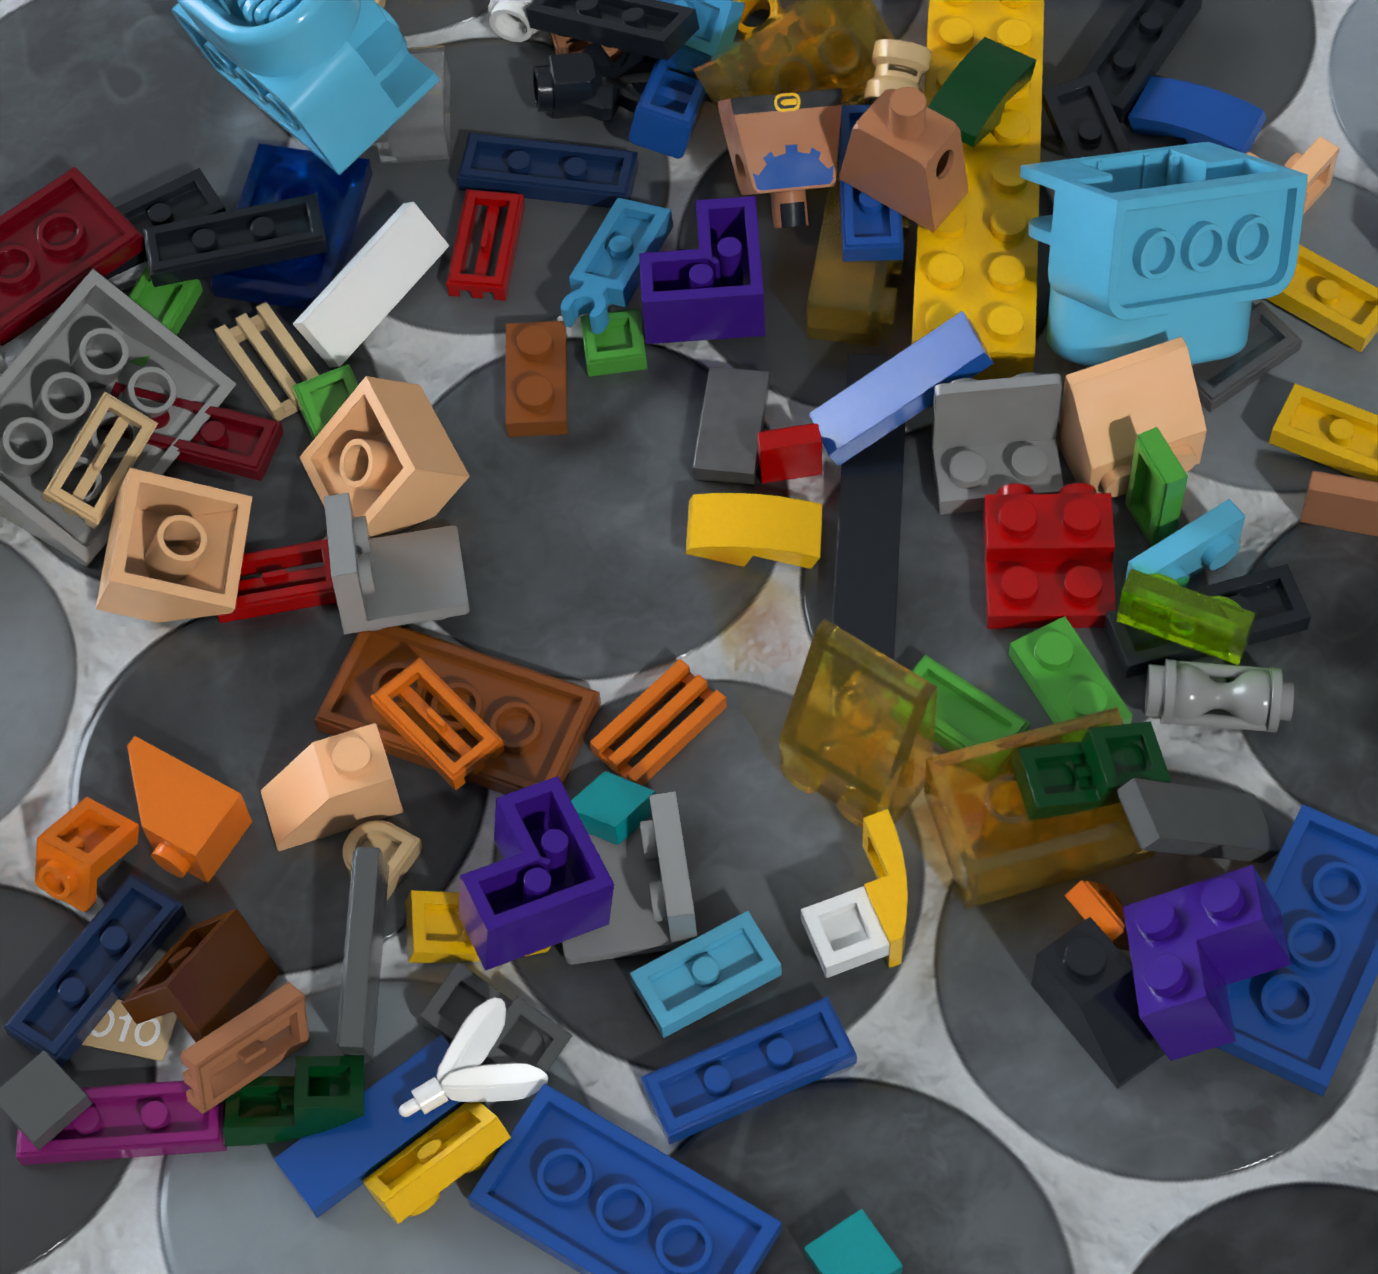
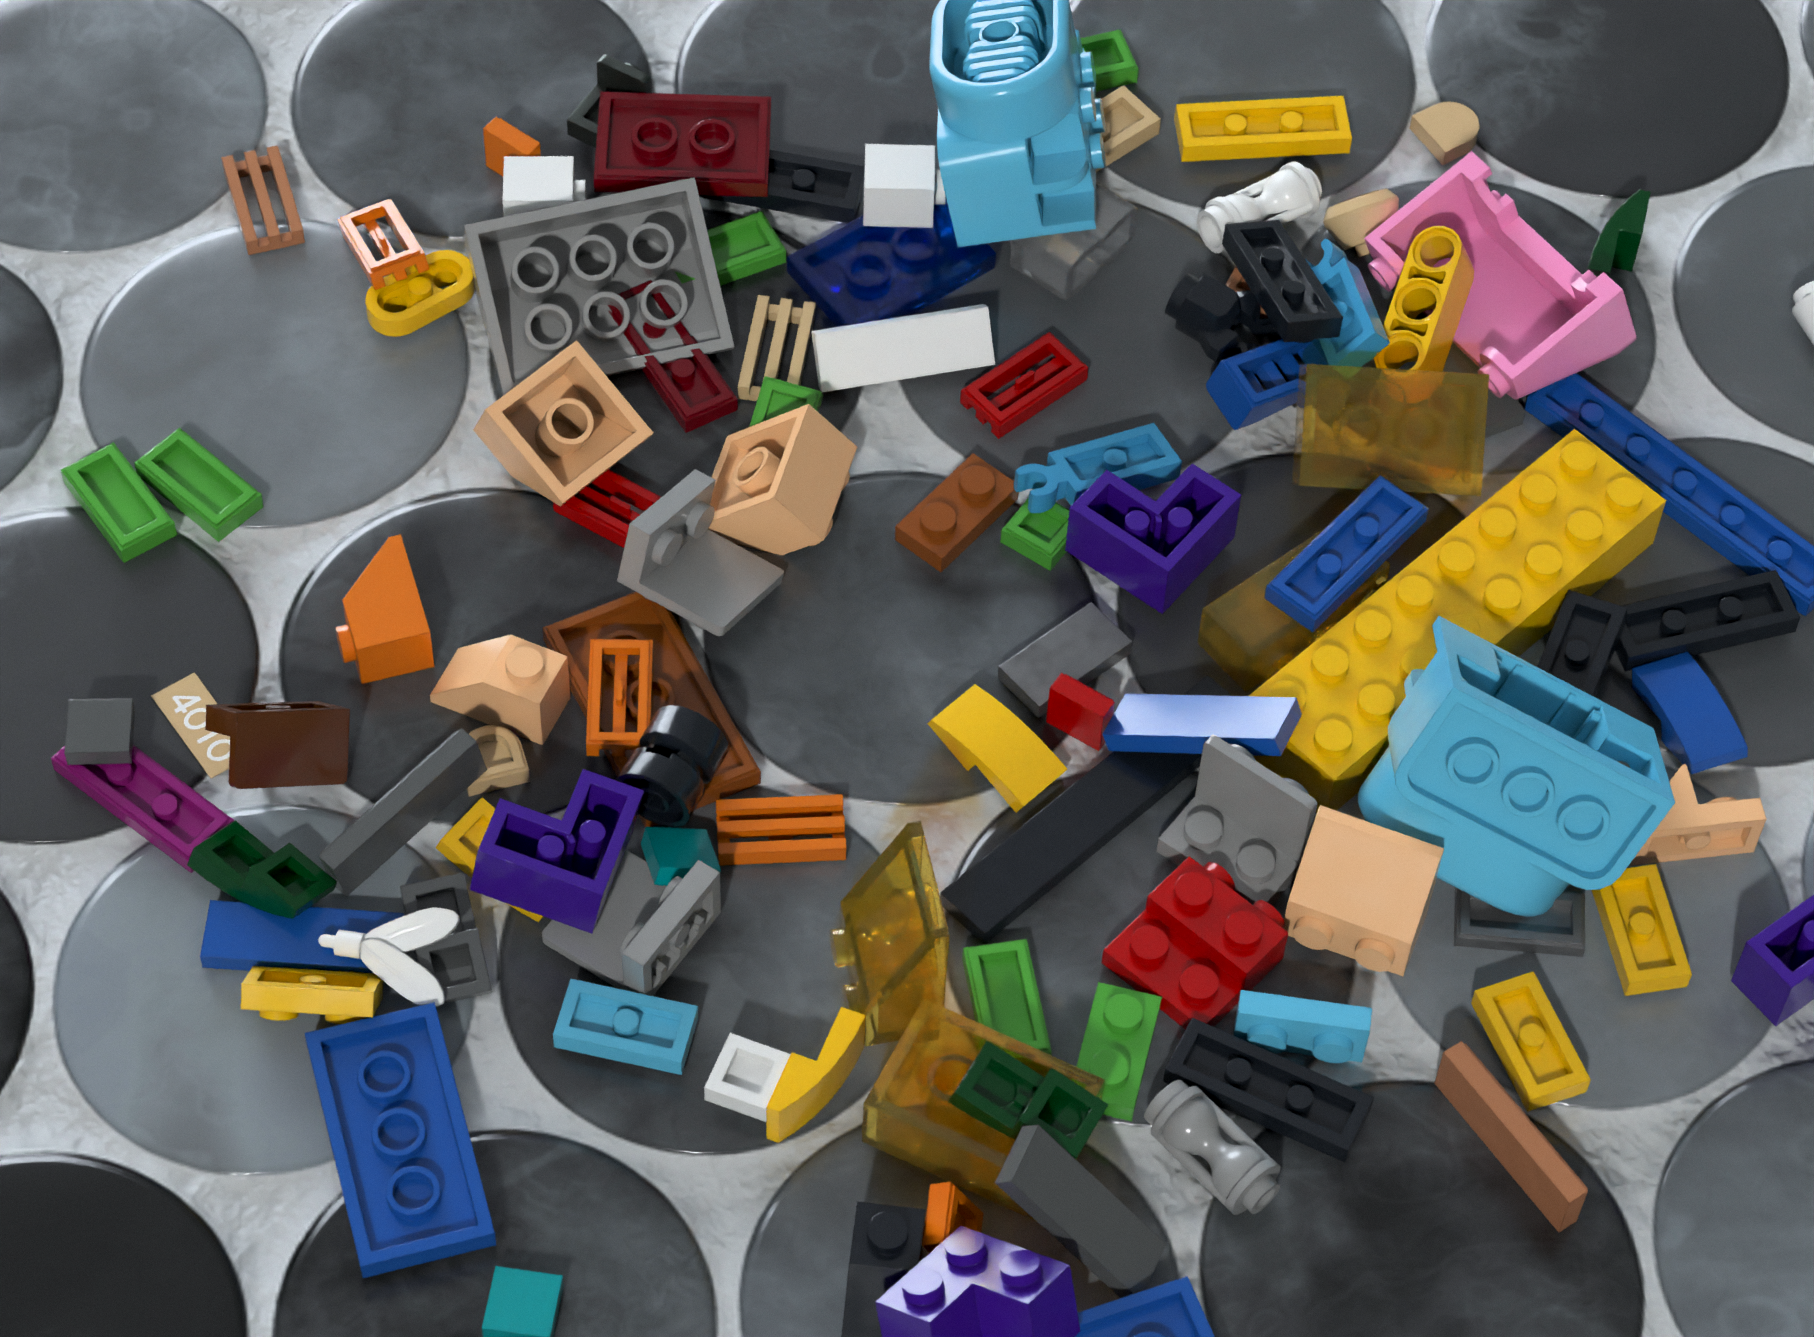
camera: 35 degrees right, 5 degrees down
dark blue tile [4,873,187,1068] -> none
orange bracket [35,796,139,912] -> none
tan tile [40,391,158,530] -> none
black tile [142,193,329,287] -> none
nougat tile [180,982,310,1114] -> none
dark blue tile [457,132,639,208] -> none
blue tile [641,996,857,1145] -> none
torso [717,88,842,229] -> none
nougat torso [840,87,968,233] -> none
tan wheel [864,39,932,105] -> none
dark green slope [928,37,1036,147] -> none
clear neon green plate [1116,569,1256,665] -> none
bright green tile [1125,427,1188,547] -> none
none -> black wheel [616,705,729,827]
none -> white brick [863,144,946,228]

